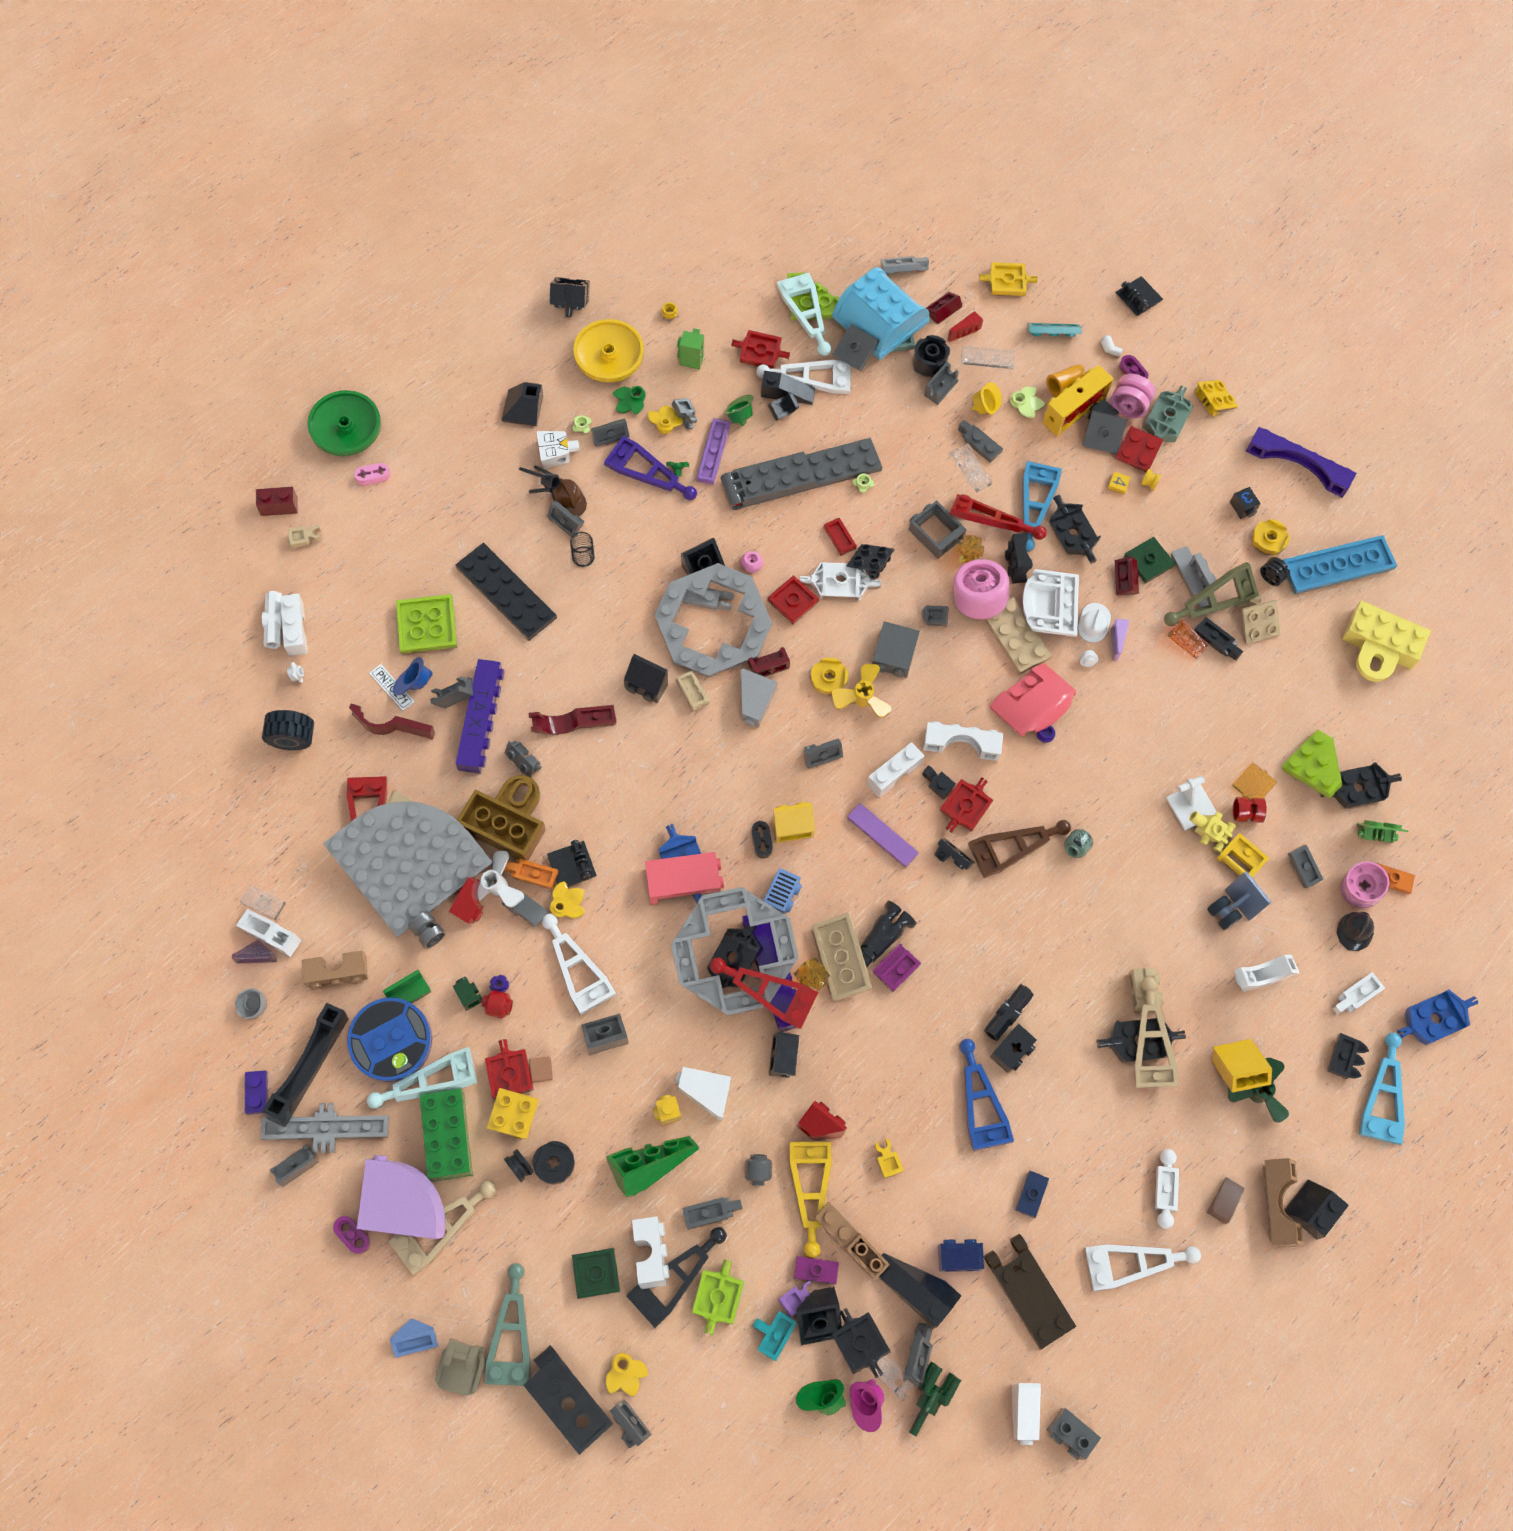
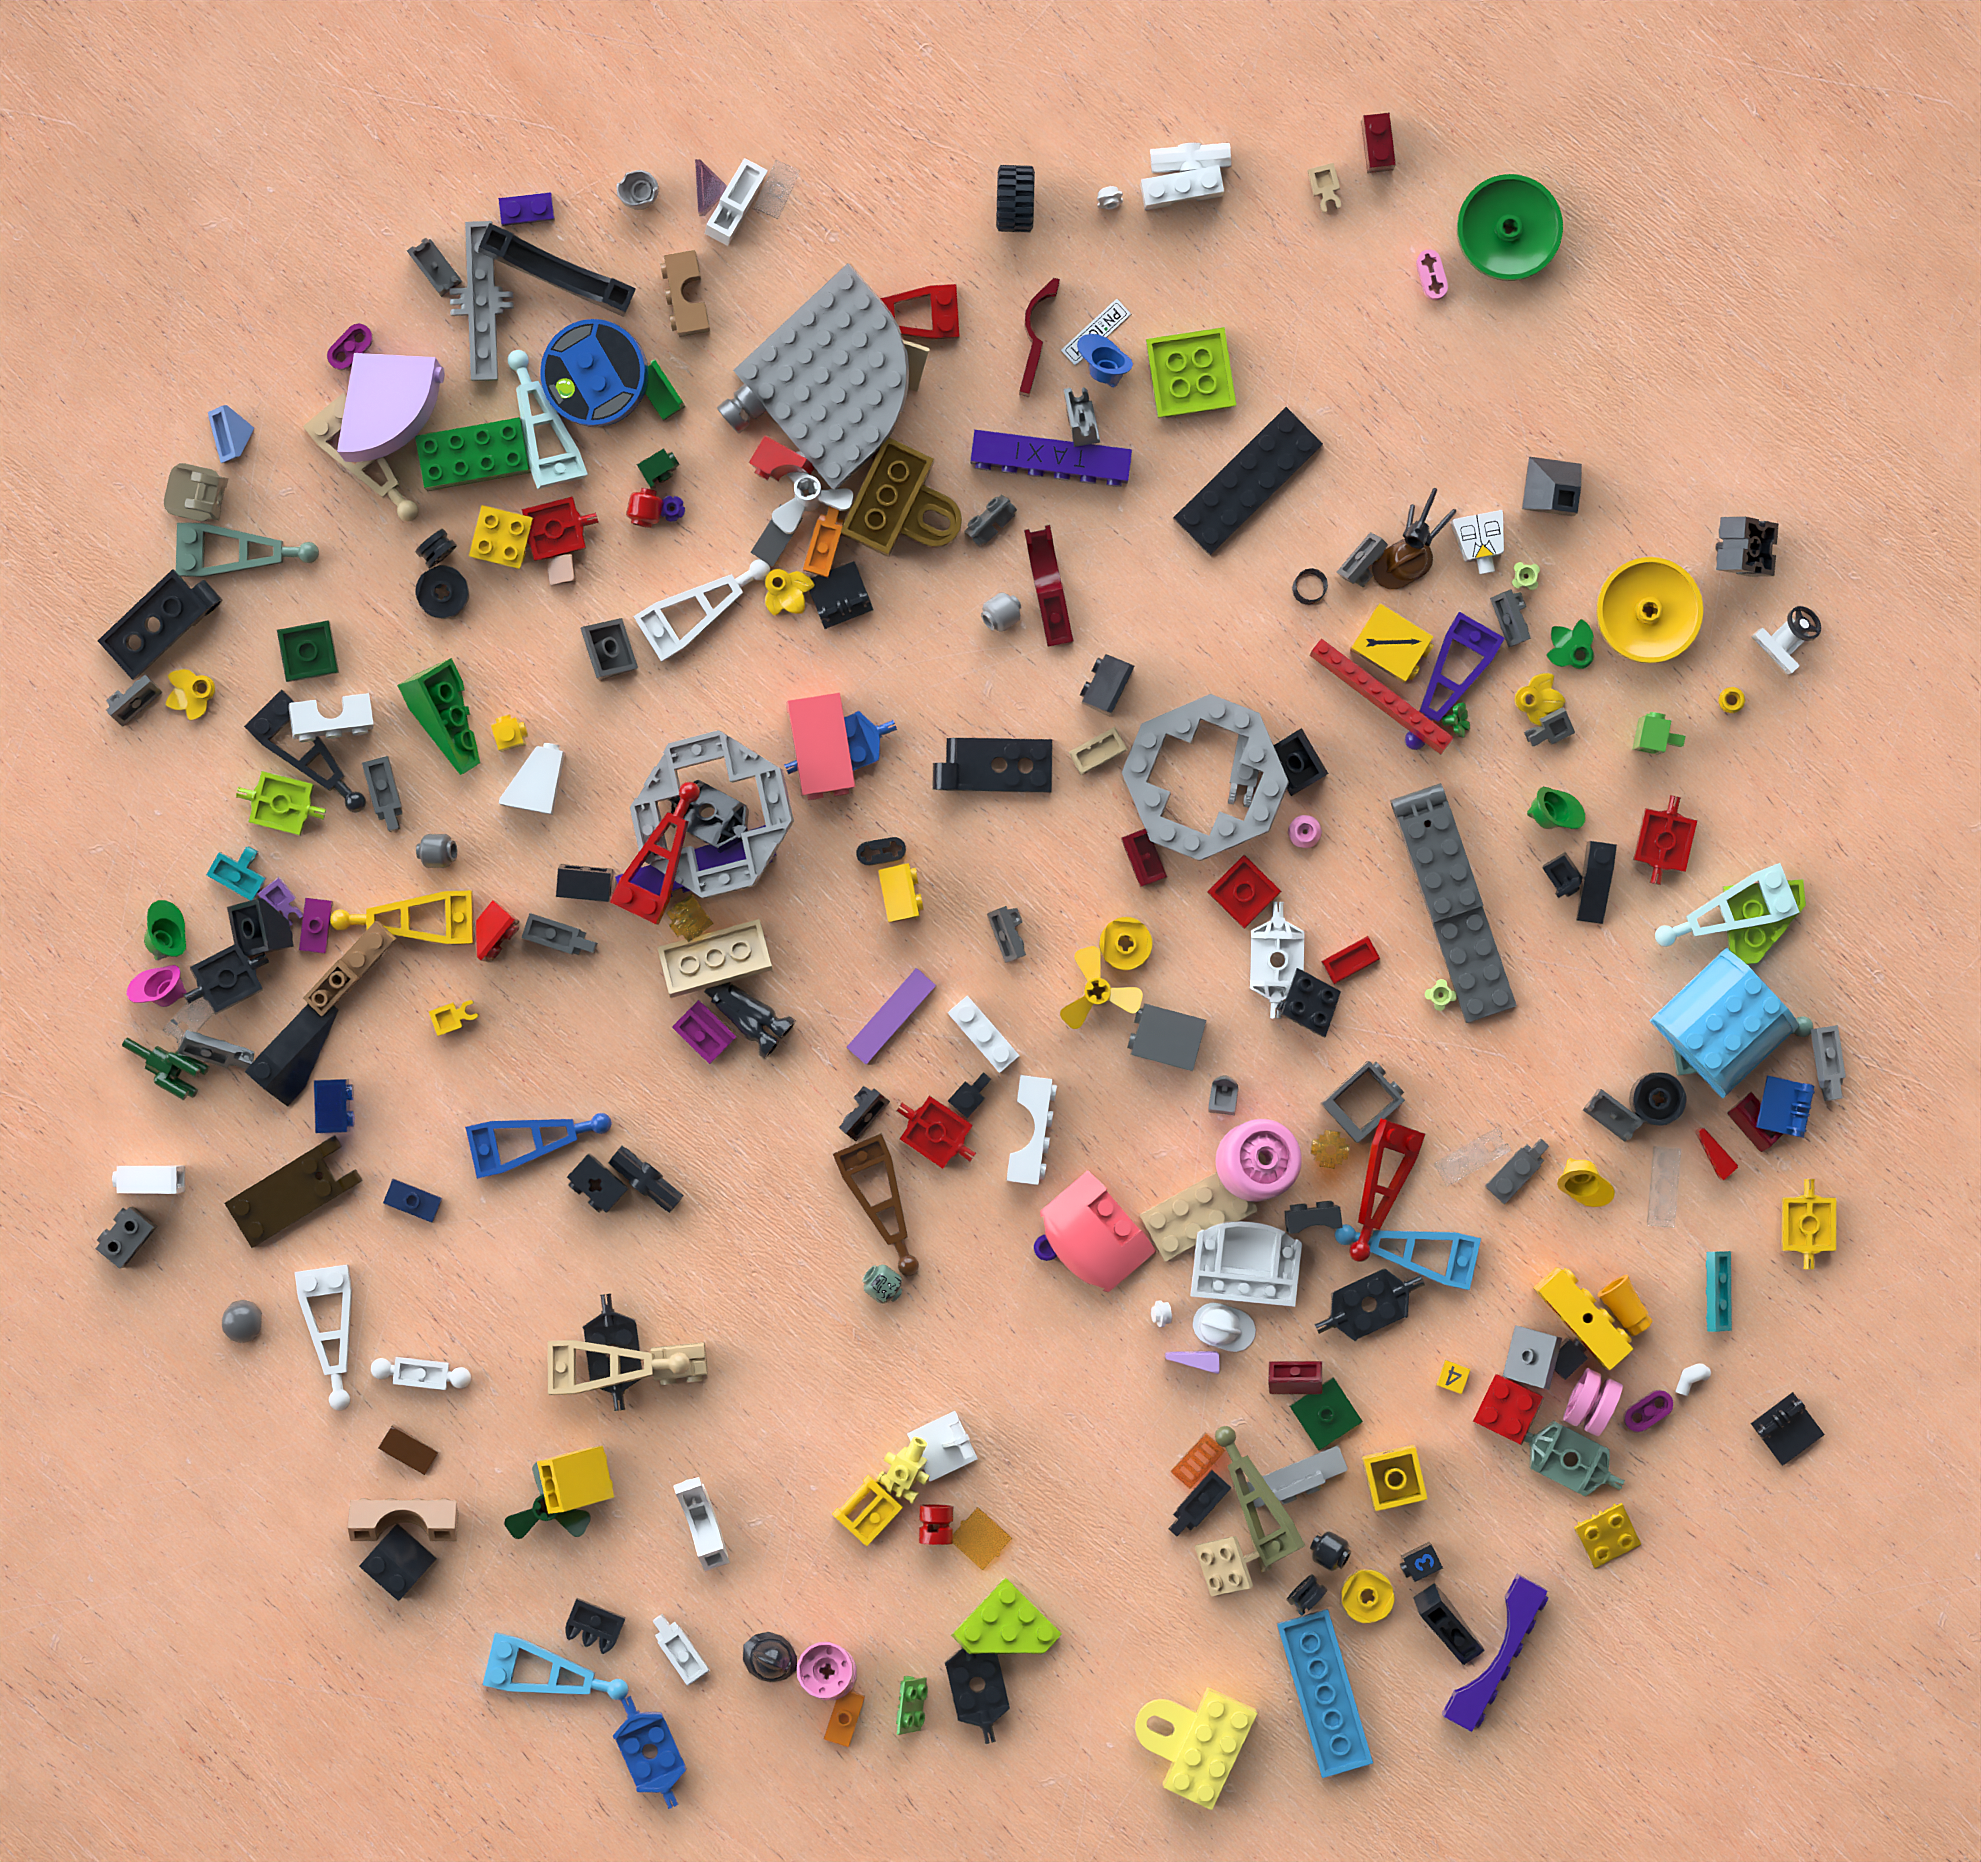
camera: 90 degrees right, 20 degrees up
medium lavender tile [697,418,731,485] -> none
light grey slope [741,668,777,728] -> none
white plate [756,360,851,394] -> none
medium blue brick [764,868,802,914] -> none
dark grey plate [832,324,879,372] -> none
yellowish green plate [1010,387,1045,418] -> none
yellow wheel [1140,469,1162,491] -> none
sand blue plate [1207,871,1271,930] -> none
dark grey hinge [1288,844,1323,888] -> none
none -> dark grey hair [222,1300,262,1343]
none -> dark grey hinge [521,913,598,955]
none -> black hinge [932,738,1052,793]
none -> light grey head [981,592,1021,632]
none -> red piece [1309,638,1453,755]
none -> black head [1310,1531,1351,1571]
none -> yellow brick [1350,603,1434,683]
none -> yellow brick [1362,1445,1428,1511]
none -> black slope [1413,1583,1485,1665]
none -> white piece [1752,606,1821,675]
none -> blue hinge [1756,1075,1815,1138]

